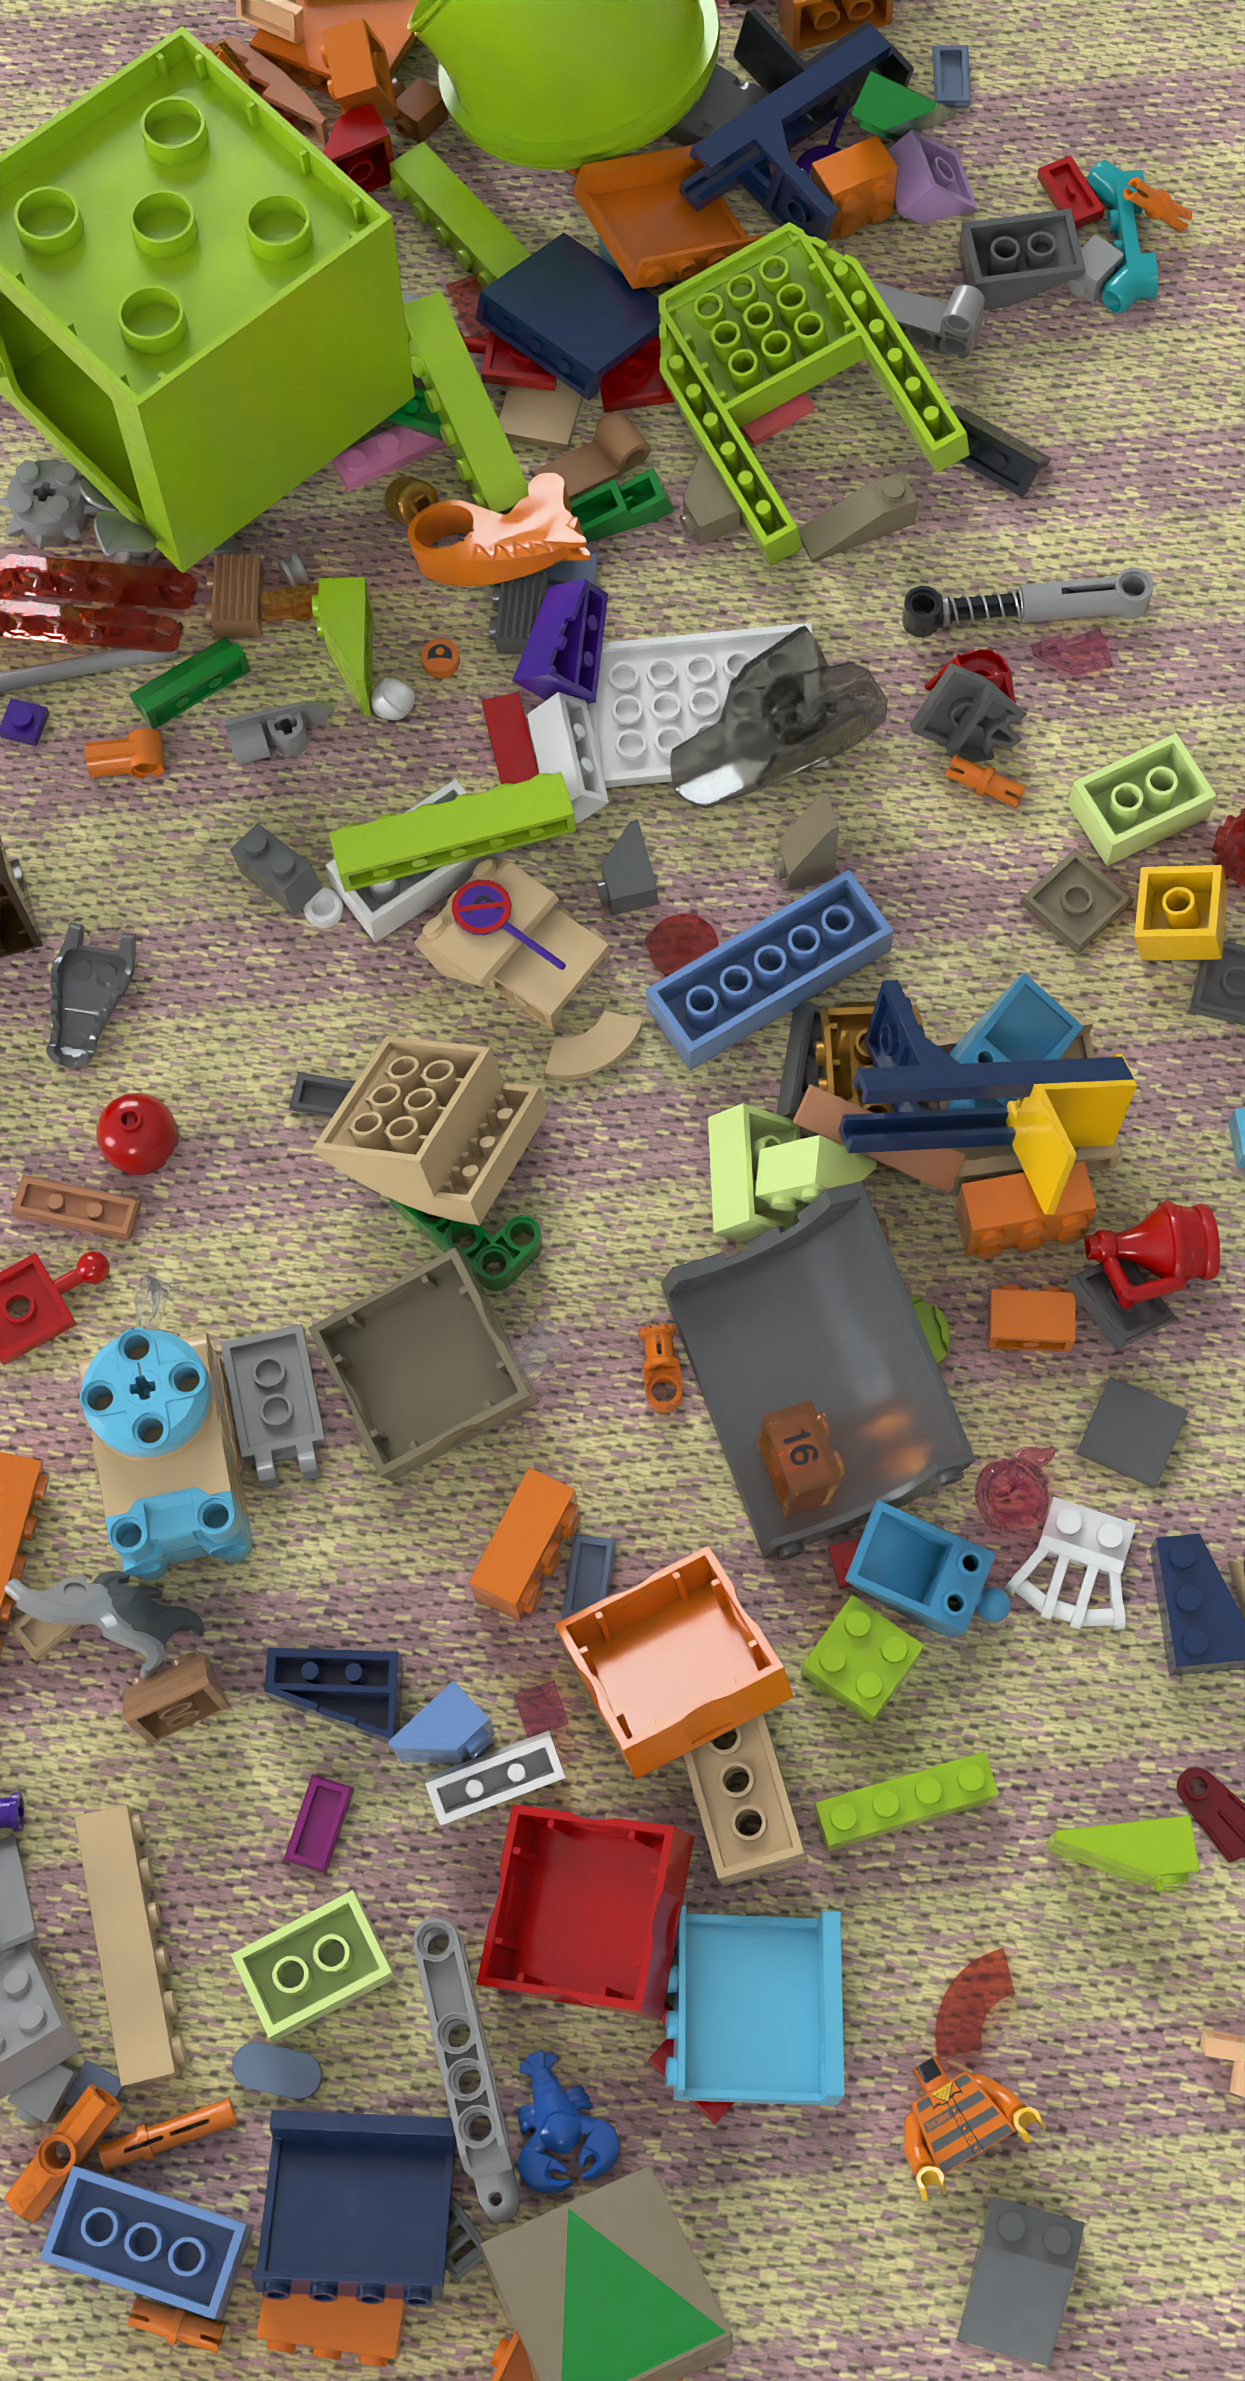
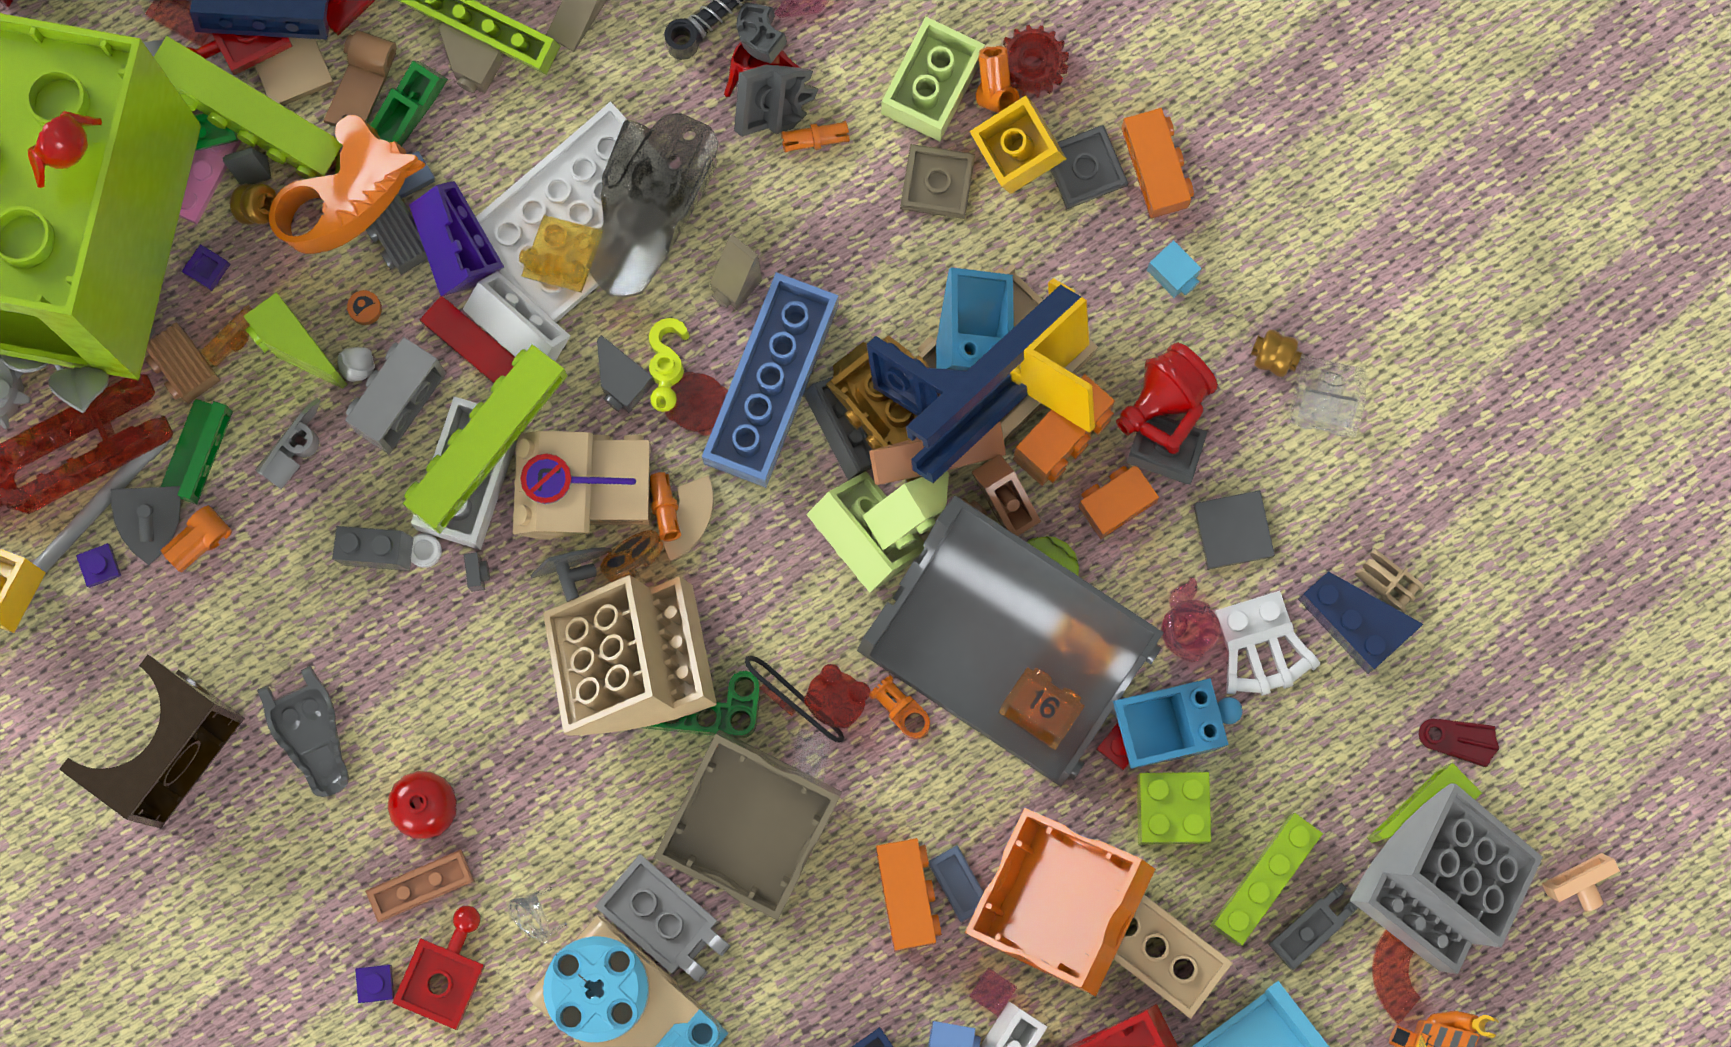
camera: 40 degrees left, 10 degrees up
light grey bush [278,553,310,592] -> none
dark grey tile [289,1072,355,1118] -> none
none -> red piece [28,111,102,188]
none -> dark grey shield [111,486,181,565]
none -> dark purple plate [182,244,231,291]
none -> dark grey slope [223,148,271,185]
none -> light grey brick [345,337,447,455]
none -> dark grey plate [464,552,490,592]
none -> clear yellow hinge [519,215,604,293]
none -> dark grey shield [530,547,612,602]
none -> clear orange tile [600,530,663,582]
none -> neon yellow piece [649,318,690,412]
none -> orange pin [650,472,681,541]
none -> dark grey tile [736,2,787,63]
none -> black piece [745,656,844,743]
none -> clear red piece [760,684,796,716]
none -> clear red piece [804,664,871,728]
none -> nougat brick [972,455,1041,536]
none -> orange piece [976,46,1019,113]
none -> dark grey hinge [1268,882,1358,970]
none -> light grey slope [1350,783,1543,974]

